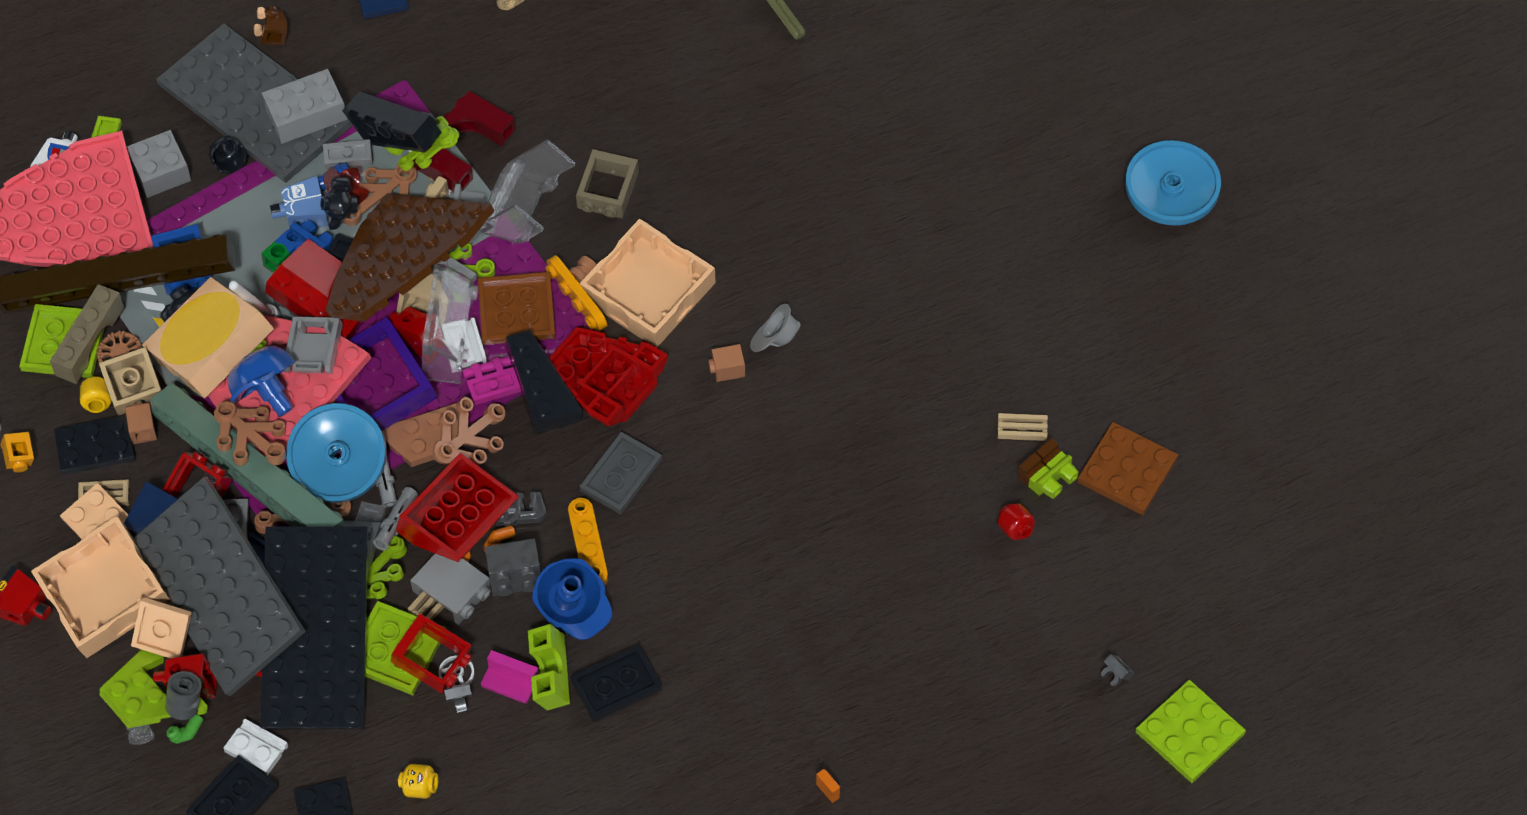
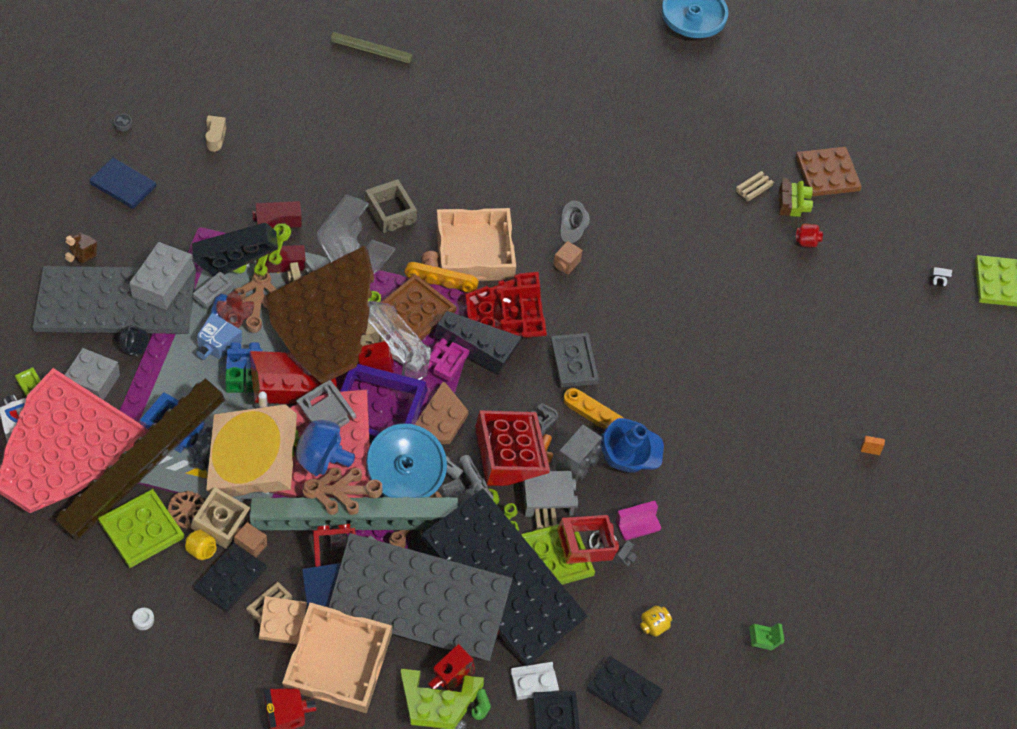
camera: 50 degrees left, 5 degrees down
light orange brick [0,432,34,472] -> none
dark tan arch [50,284,124,384] -> none
light nougat plate [131,597,192,658] -> none
dark grey wheel [165,671,201,720] -> none
black piece [320,177,358,230] -> none
black plate [327,234,353,262] -> none
nougat plant [433,397,505,466] -> none
lime arch [528,624,570,711] -> none
black plate [570,645,662,722] -> none

